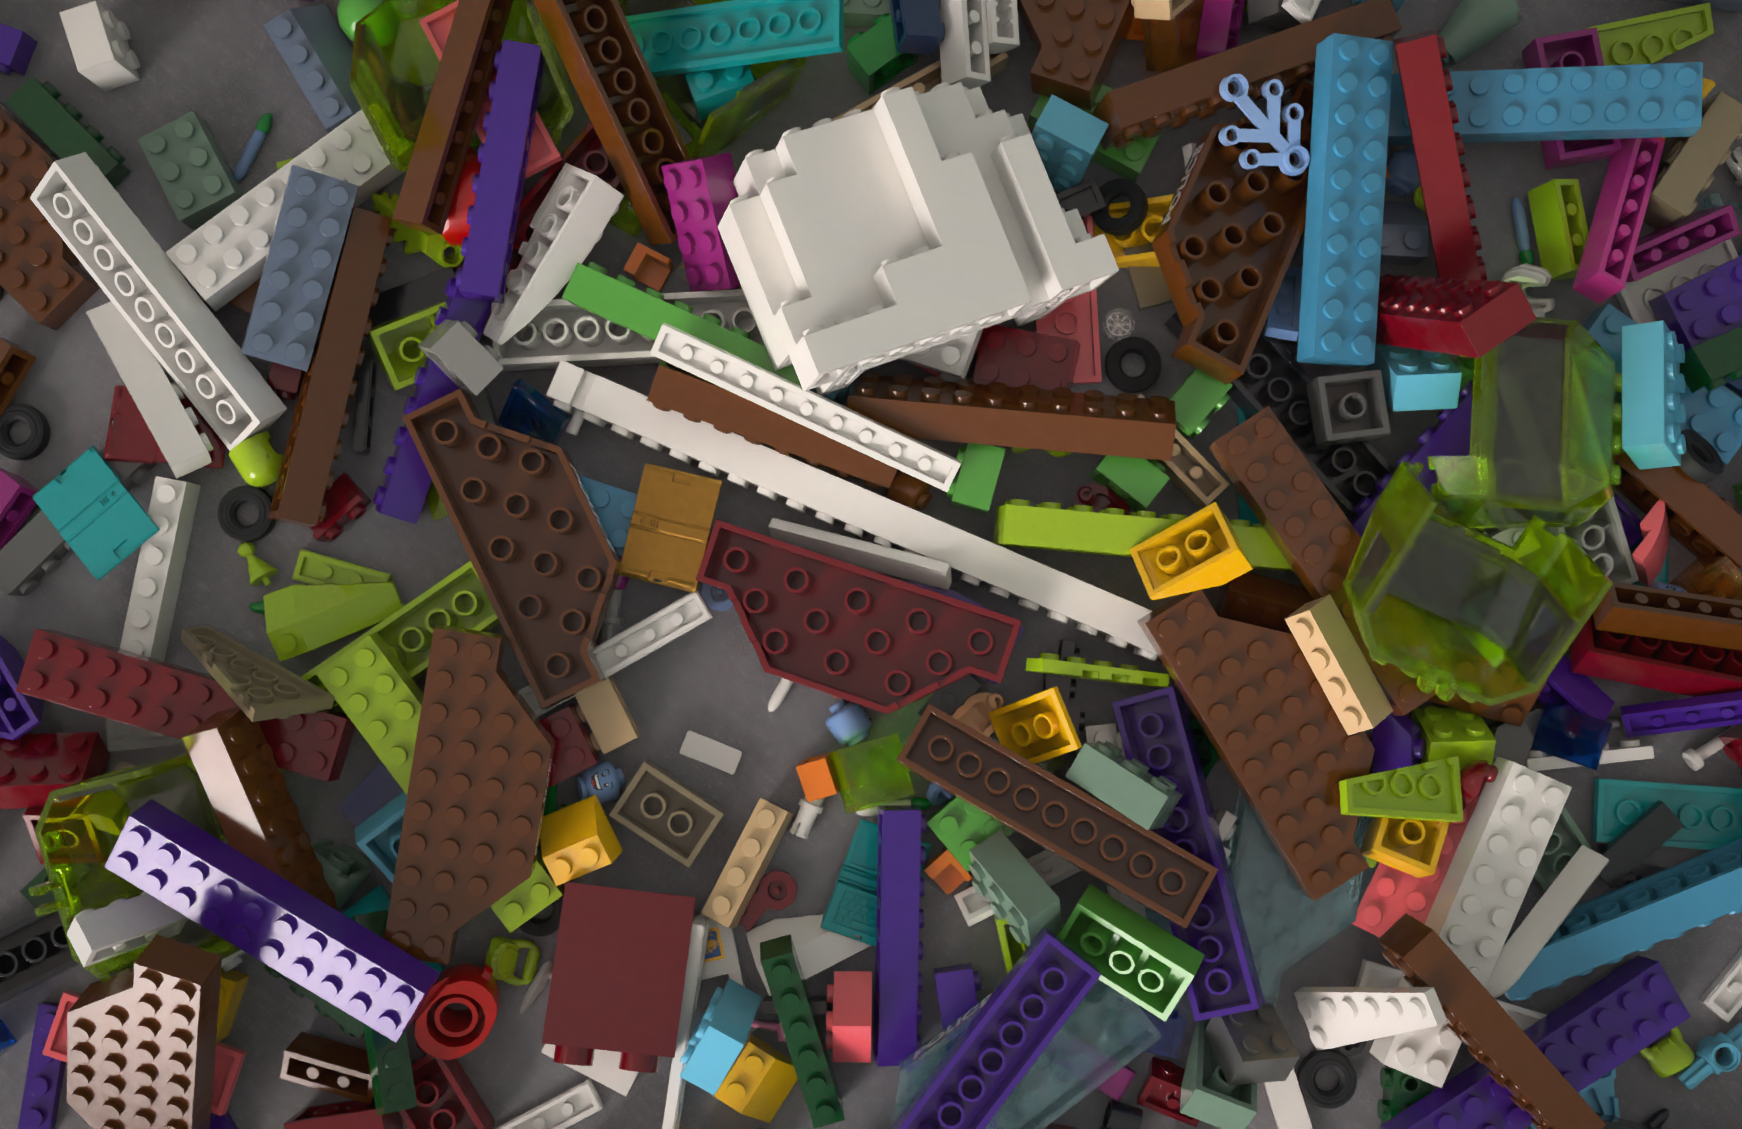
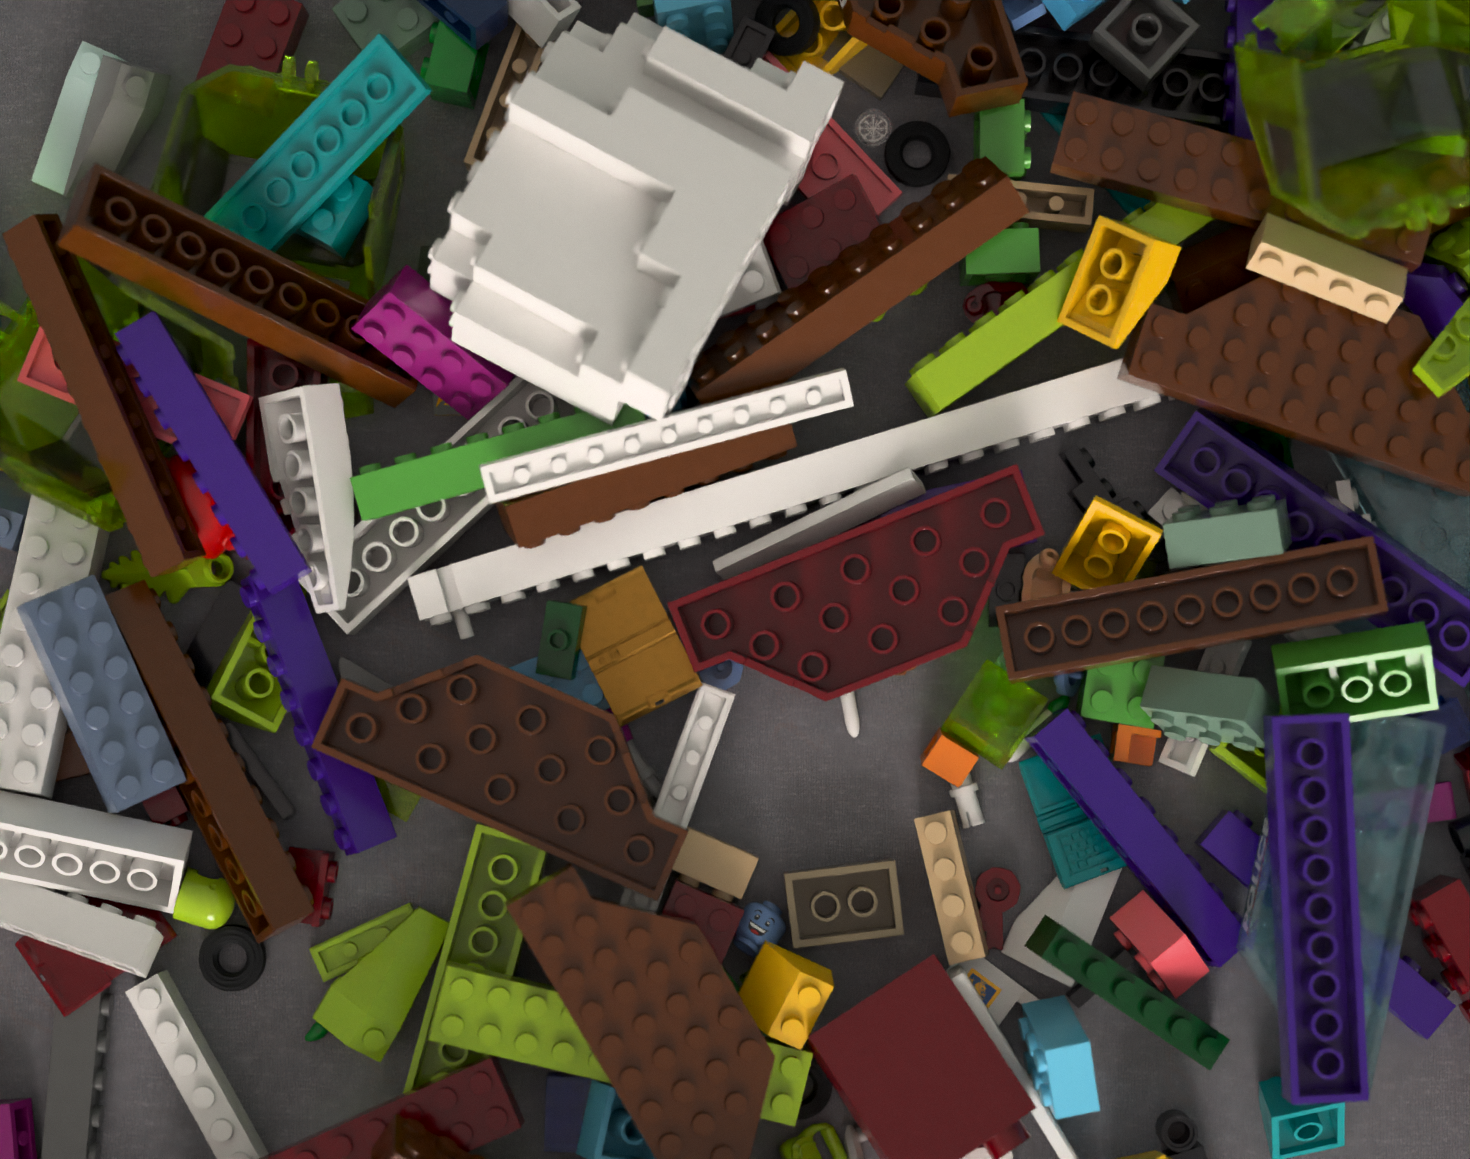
camera: 40 degrees left, 0 degrees up
teal piece [32,445,160,581] -> none
dark tan wing [181,625,335,722] -> none
lime piece [237,542,278,587] -> none
light grey brick [418,319,504,396] -> none
tile [498,378,569,445] -> none
orange panel [623,242,674,292] -> none
white sticker [680,731,742,775] -> none
yellow slope [714,1034,798,1123] -> none
bright pink hand [751,1019,786,1041] -> none
medium blue head [825,699,872,747] -> none
dark orange head [885,469,932,510] -> none
bright green brick [945,443,1006,516] -> none
lime wing [1025,653,1170,687] -> none
none -> dark green plate [535,599,587,680]

